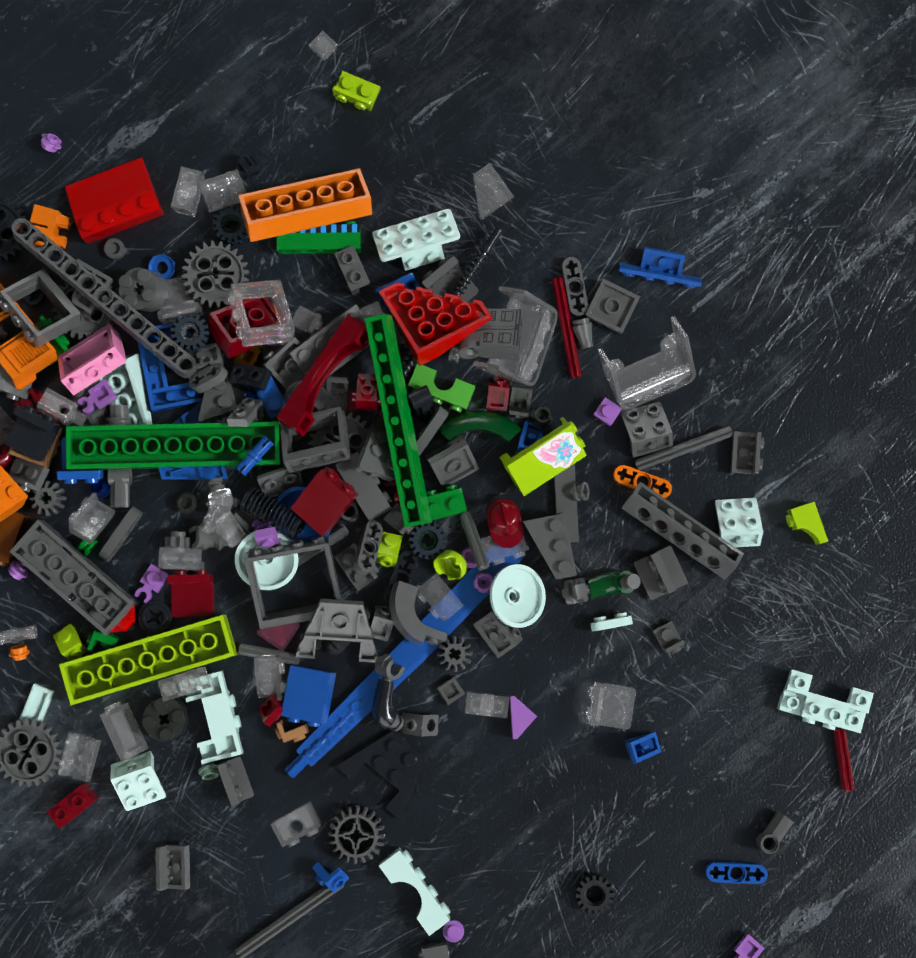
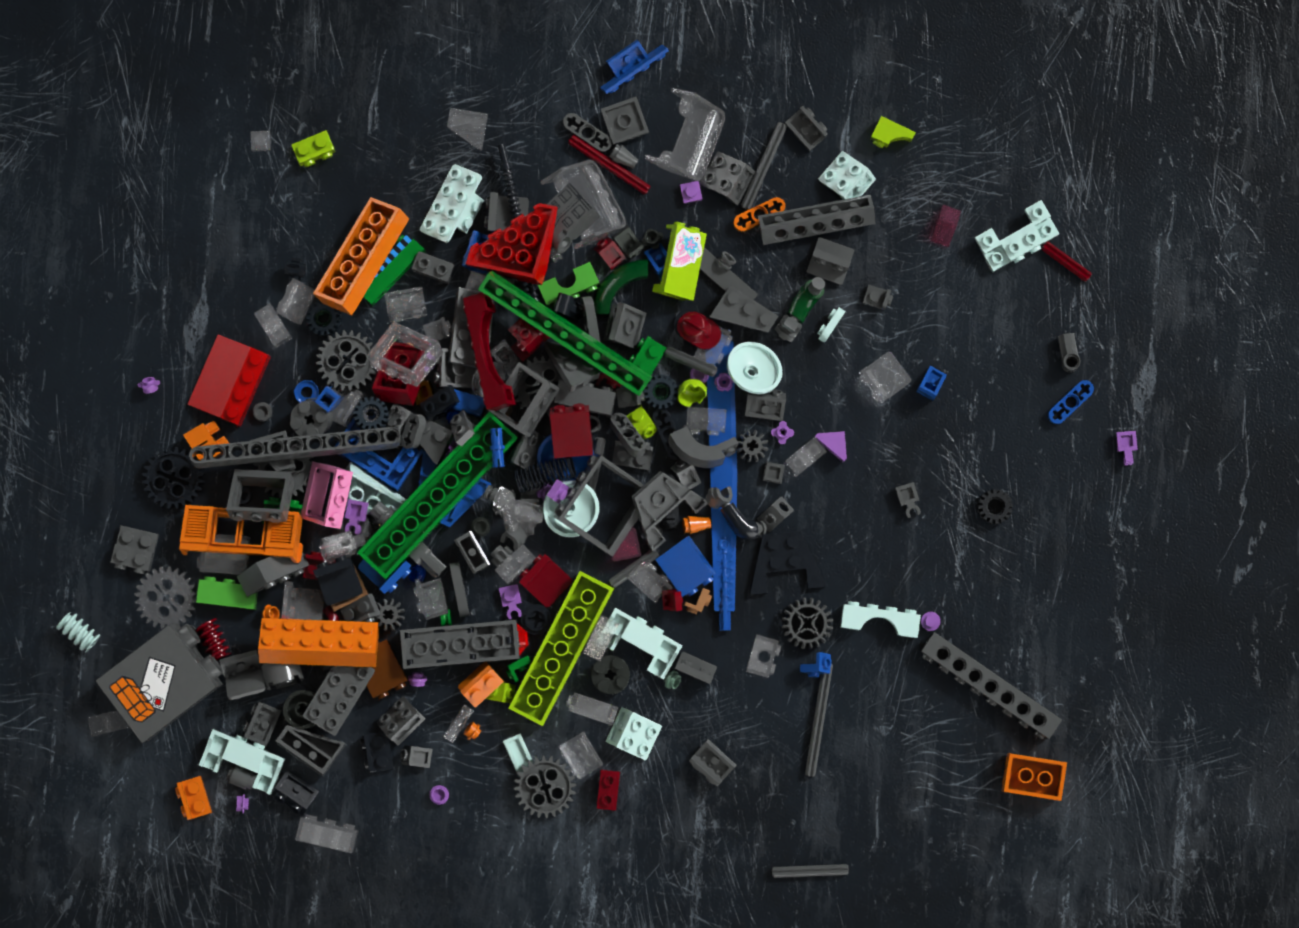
camera: 45 degrees left, 0 degrees up
none -> blue leg [315,386,344,412]
none -> clear bracket [384,286,427,322]
none -> dark grey brick [454,531,491,574]
none -> orange bracket [458,662,504,708]
none -> orange cone [682,516,711,535]
none -> medium lavender plate [771,421,794,444]
none -> dark grey plate [895,482,921,518]
none -> clear pink slope [931,205,961,247]

